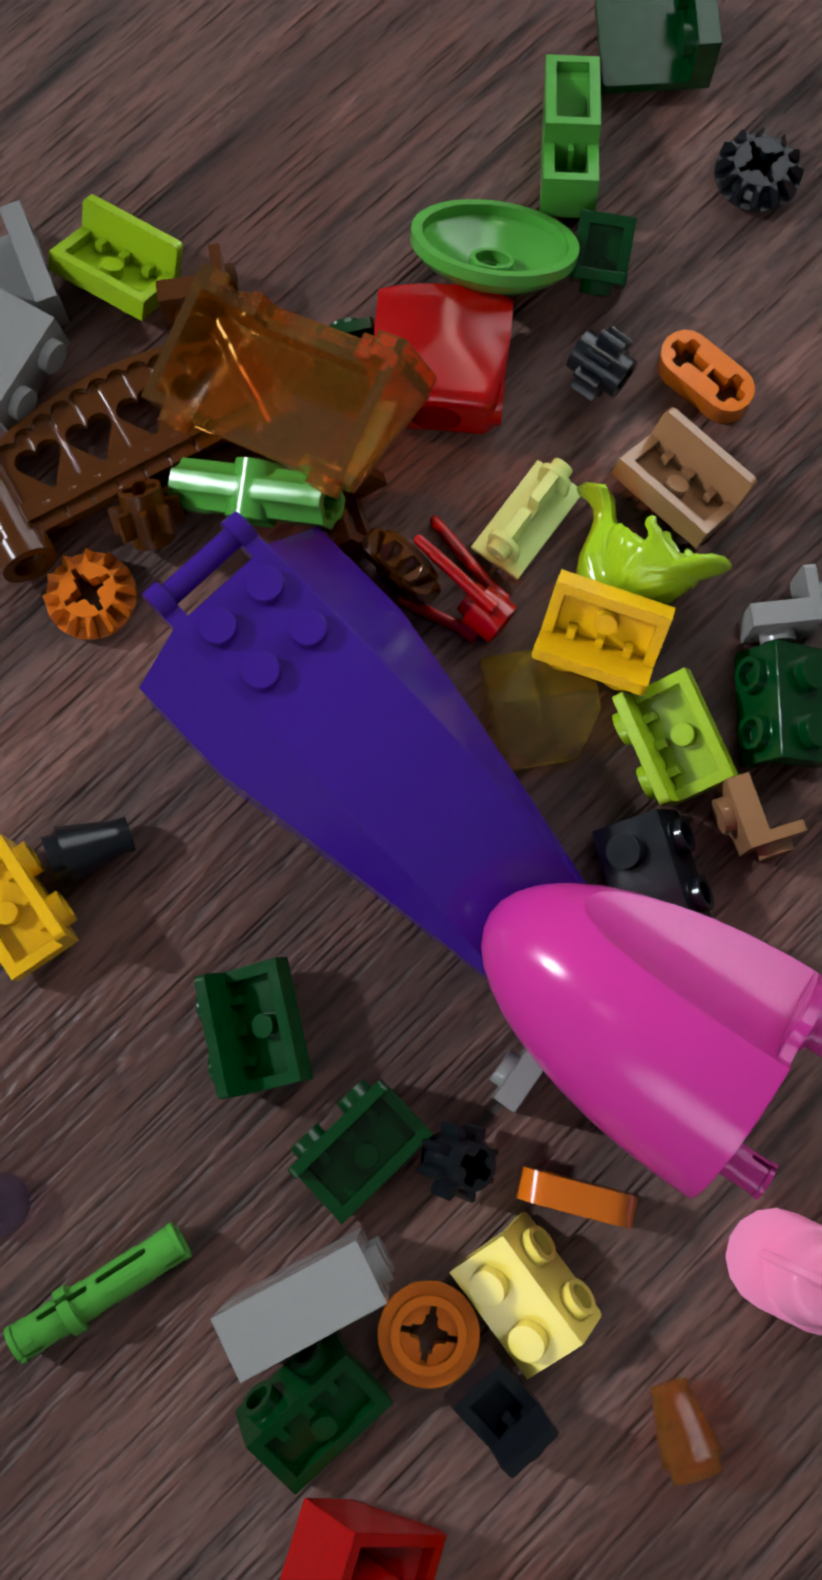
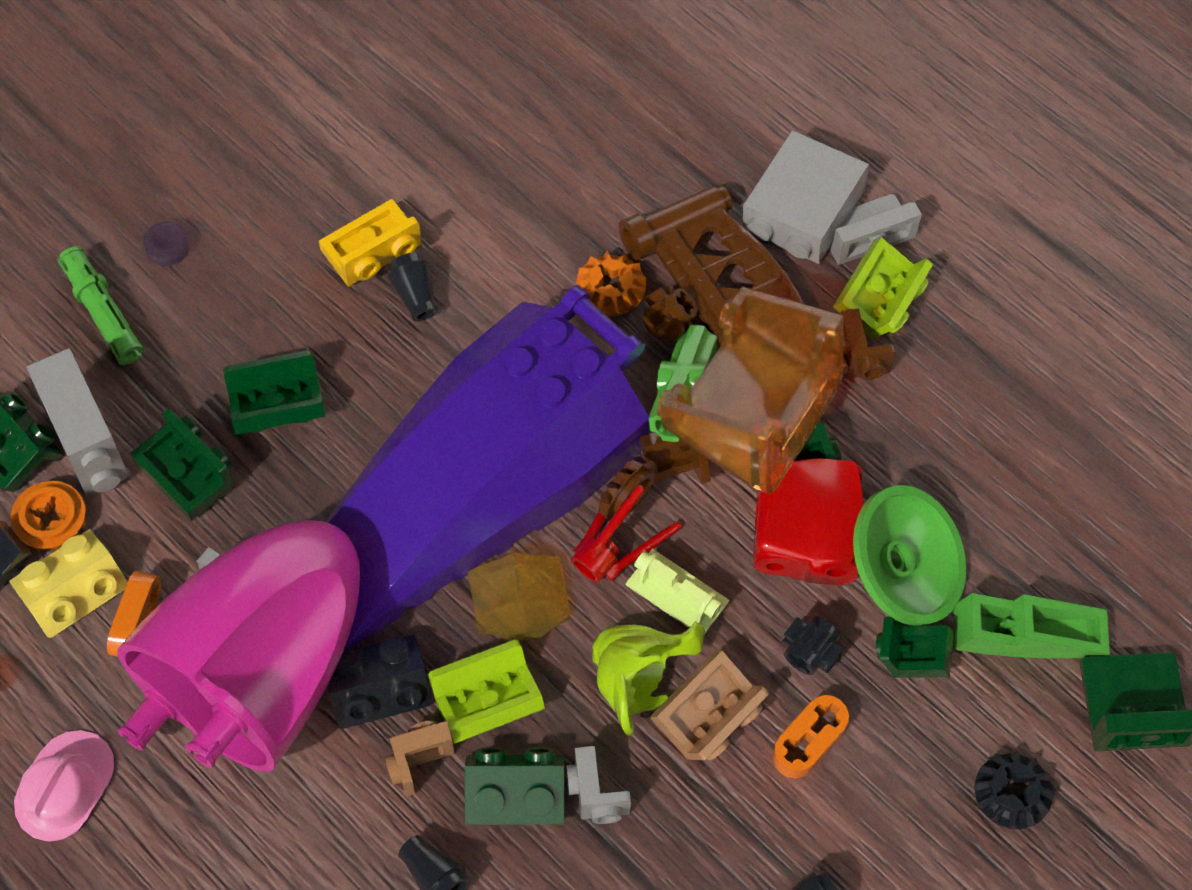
camera: 85 degrees right, 15 degrees down
black gear [417,1120,499,1203] -> none
yellow bracket [531,569,676,695] -> none

